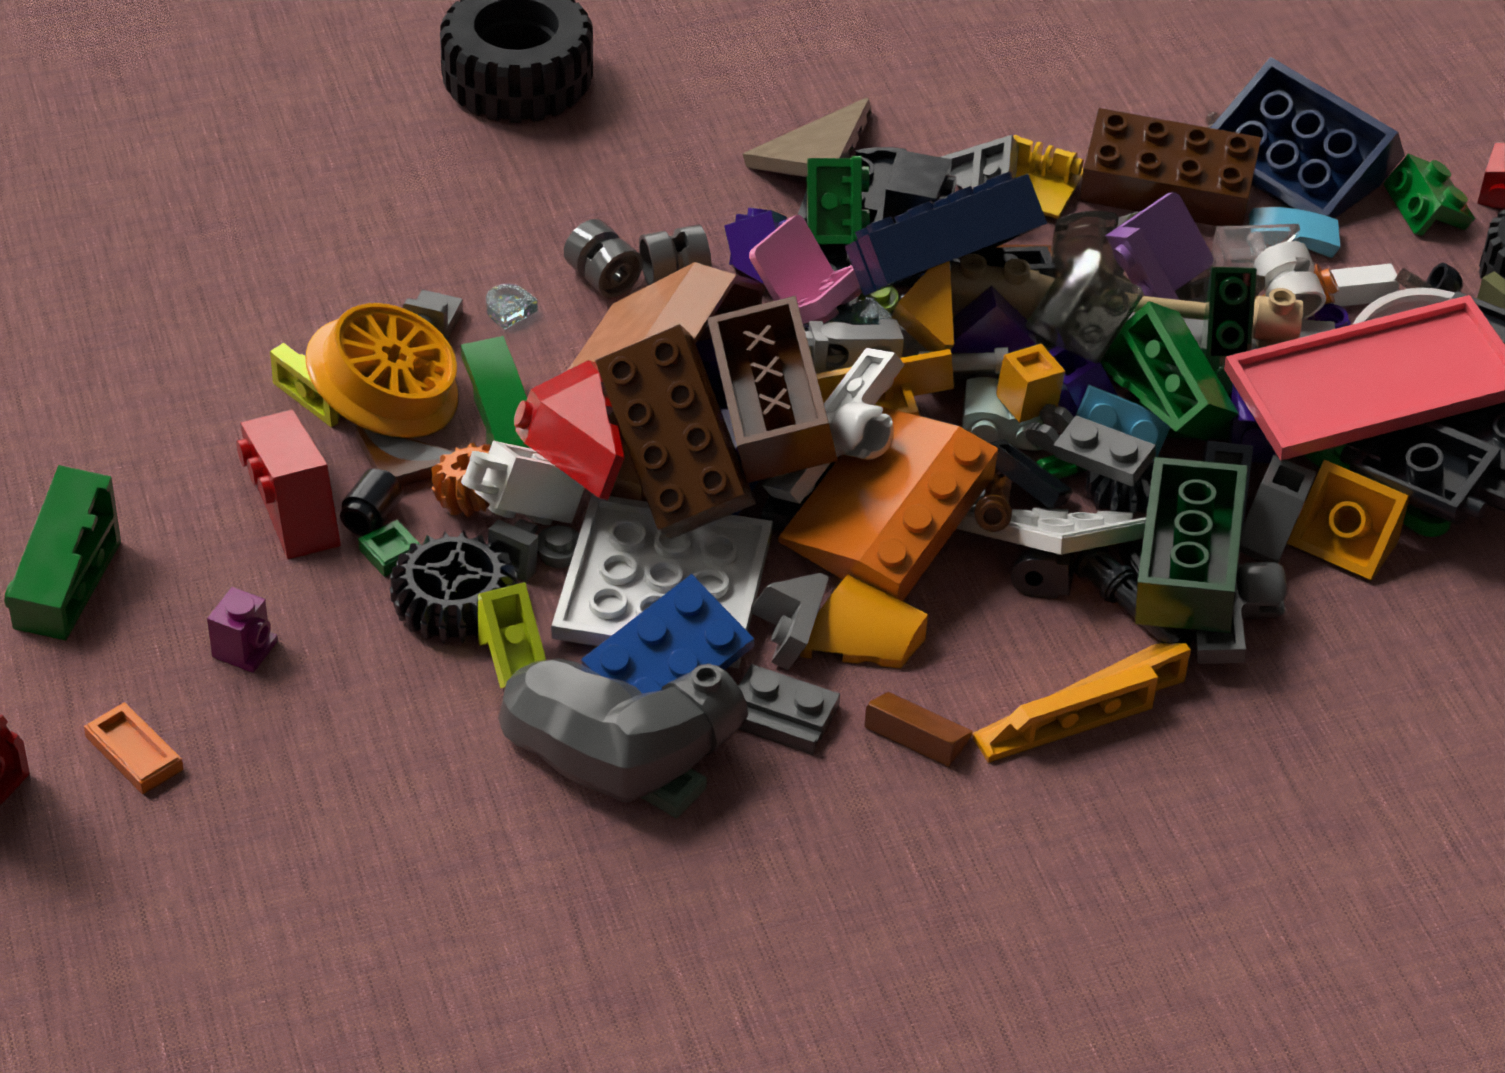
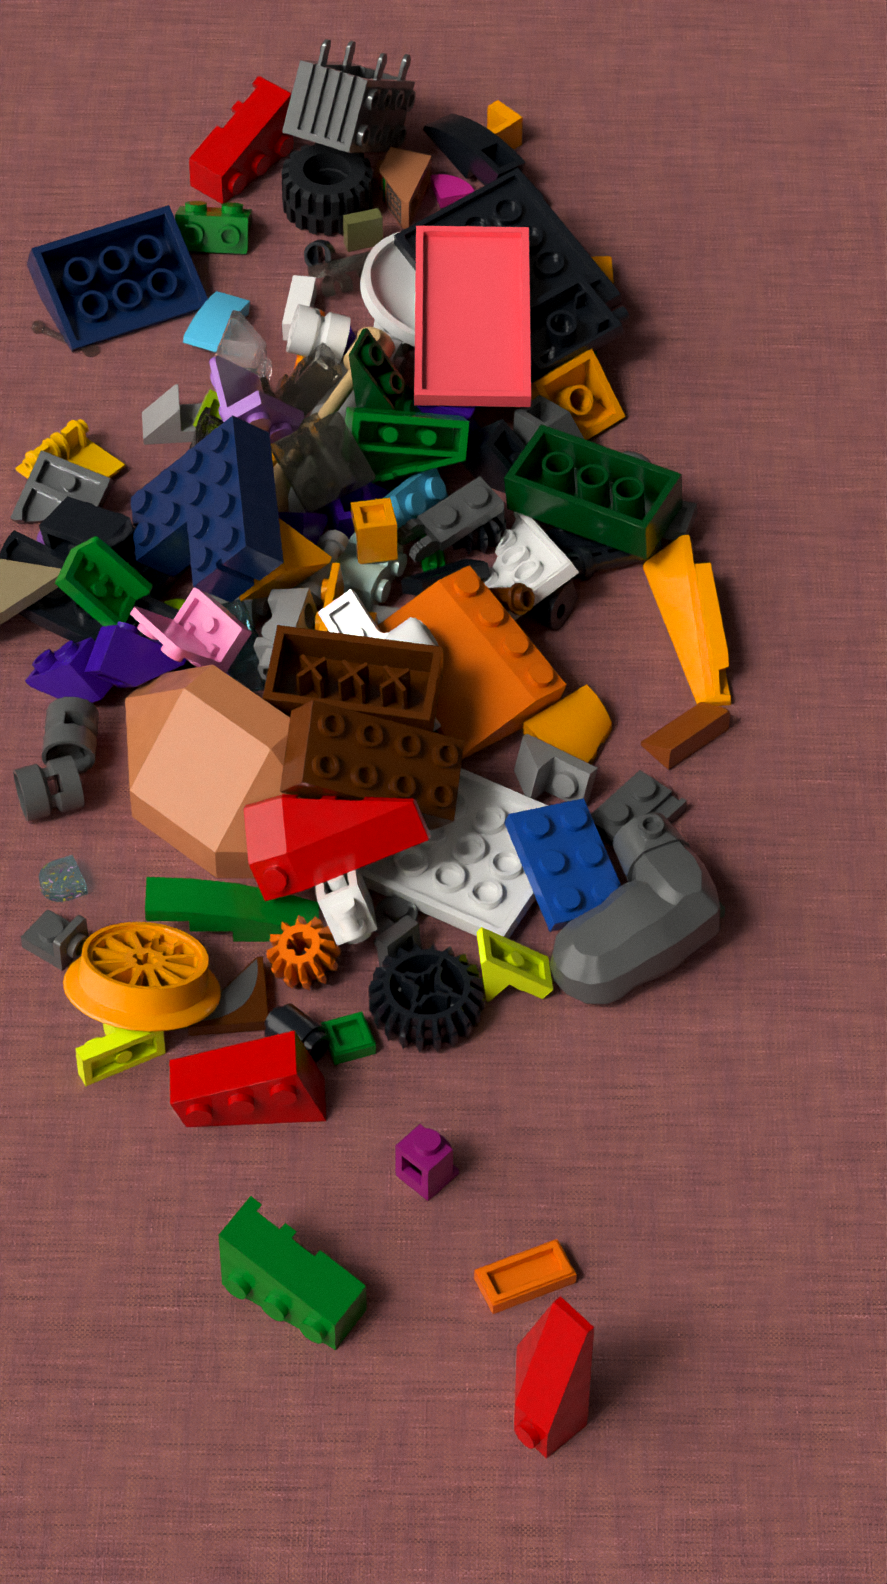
camera: 70 degrees left, 5 degrees up
reddish brown brick [1080,108,1261,231] -> none

